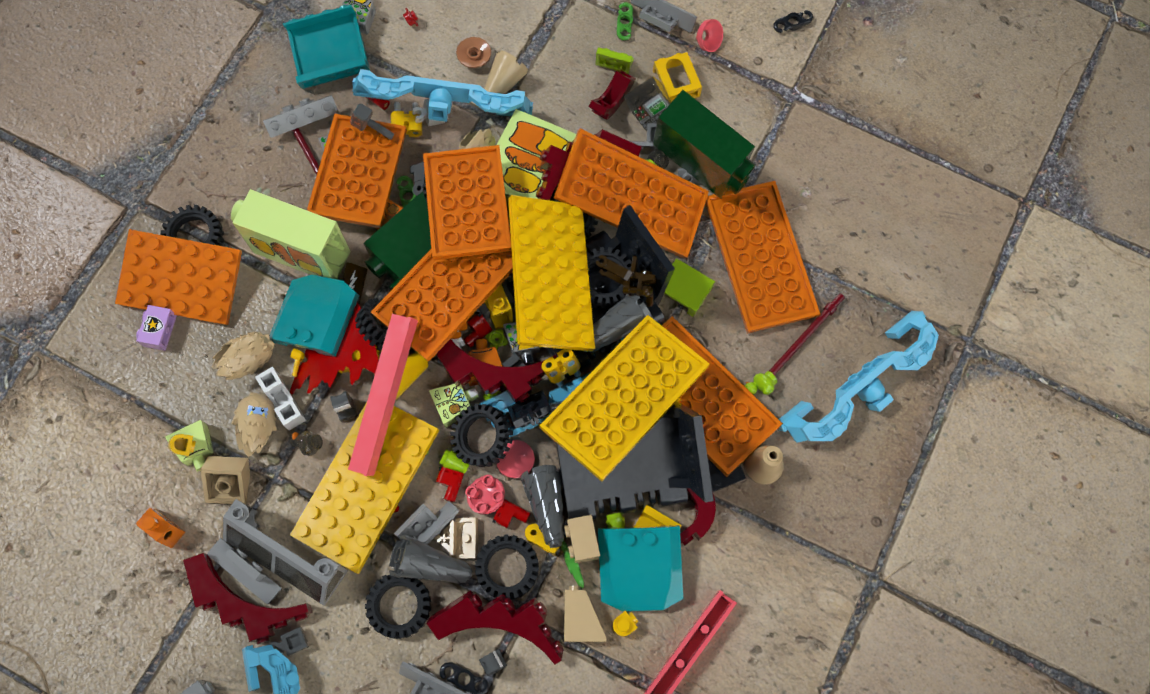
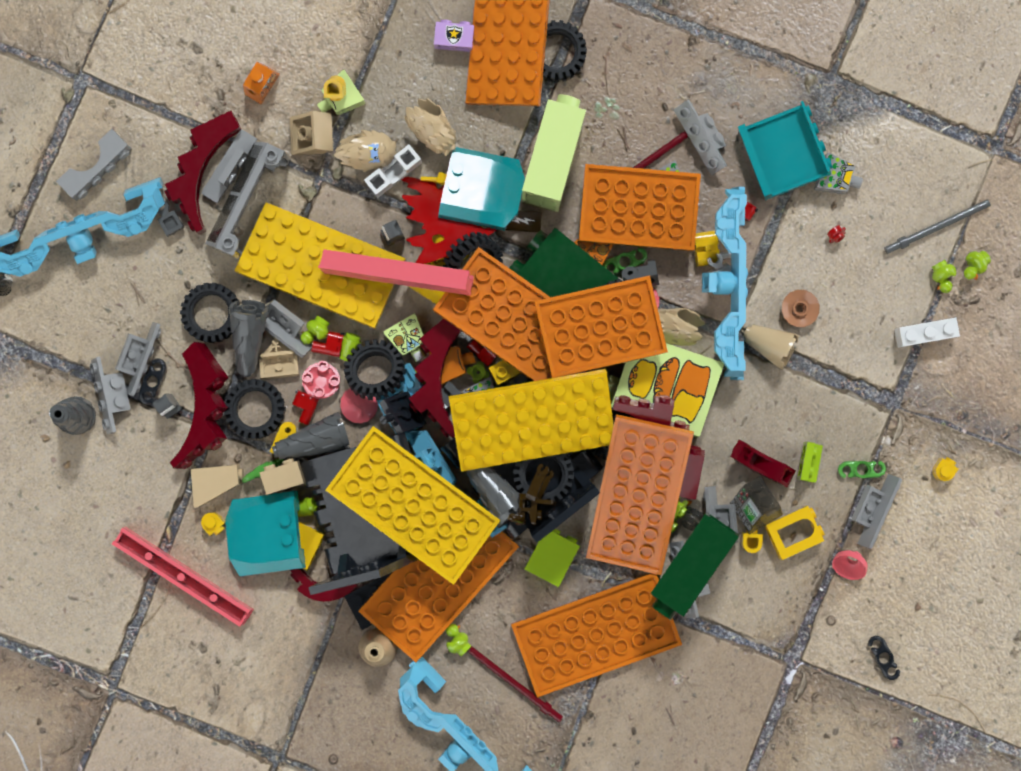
camera: 90 degrees right, 15 degrees up
clear smoke animal [290,431,323,456] -> none
dark grey piece [350,104,395,140] -> none
yellow piece [541,349,581,387] -> none
none -> lime animal [300,316,330,344]

